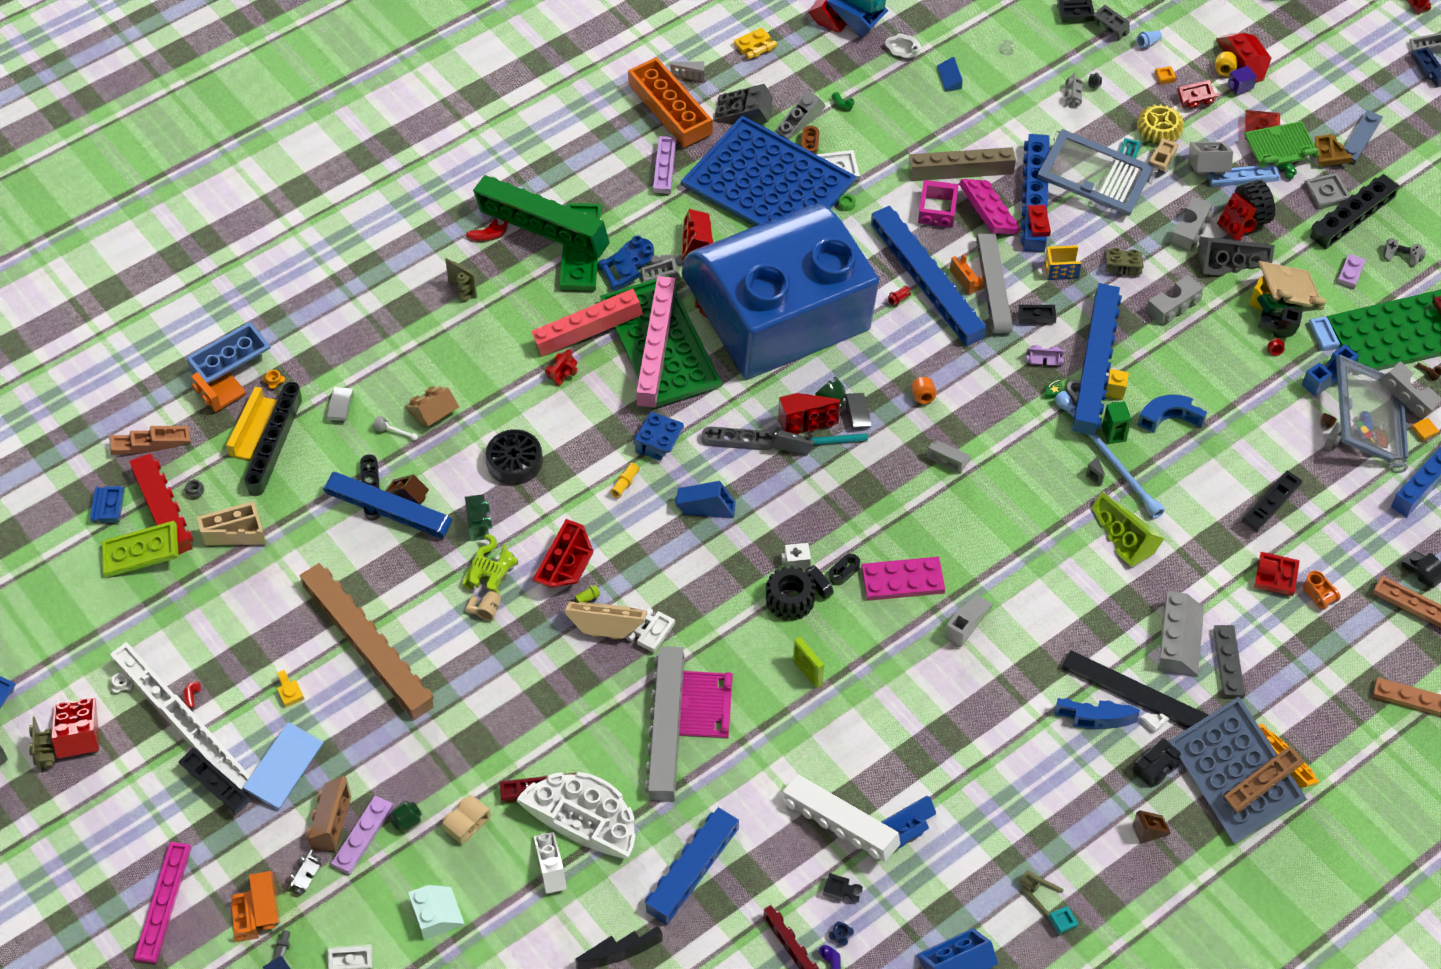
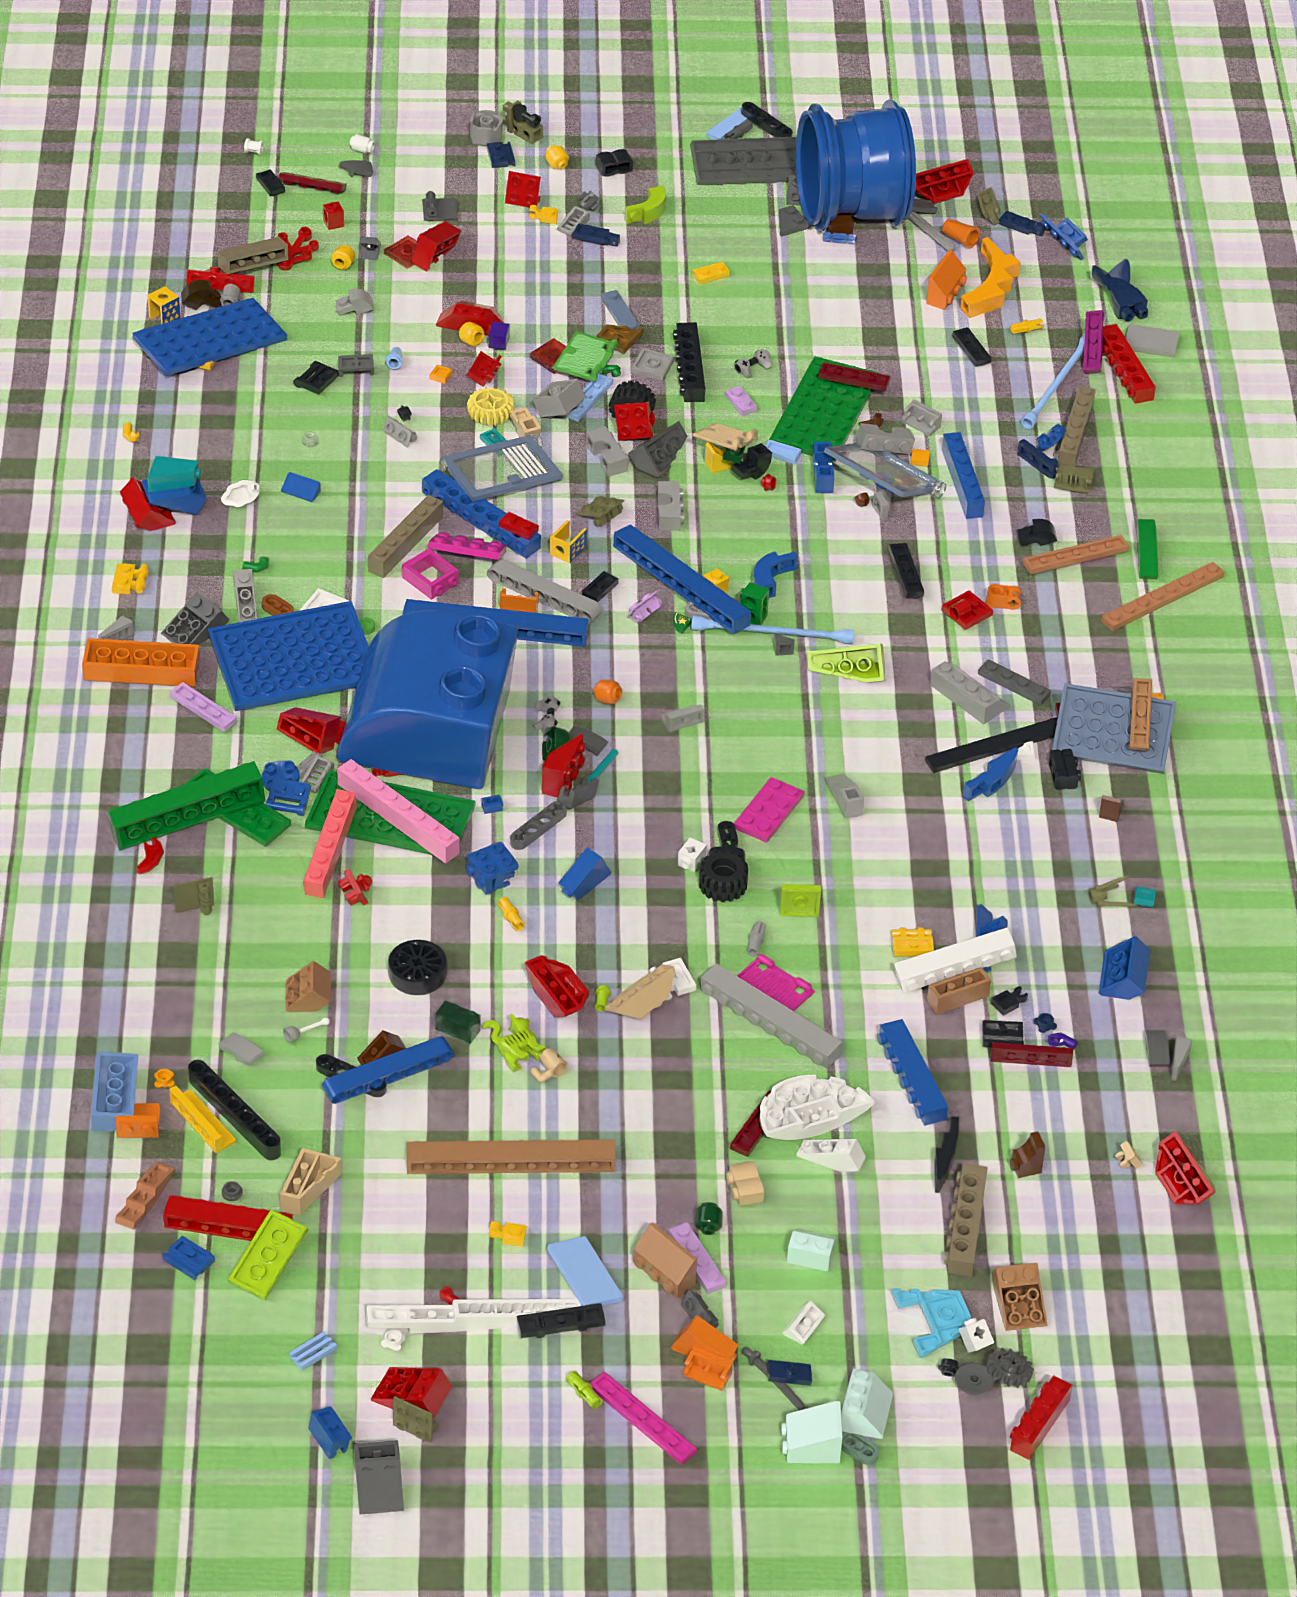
camera: 55 degrees left, 10 degrees down
none -> light blue tile [289,1331,337,1371]
none -> blue piece [481,795,503,814]
none -> yellow plate [529,205,559,224]
none -> light grey piece [533,696,560,733]
none -> lime pin [566,1371,603,1410]
none -> light grey axle [747,921,766,956]
none -> yellow plate [891,927,934,957]
none -> medium nougat brick [927,967,991,1015]
none -> black plate [982,1020,1024,1048]

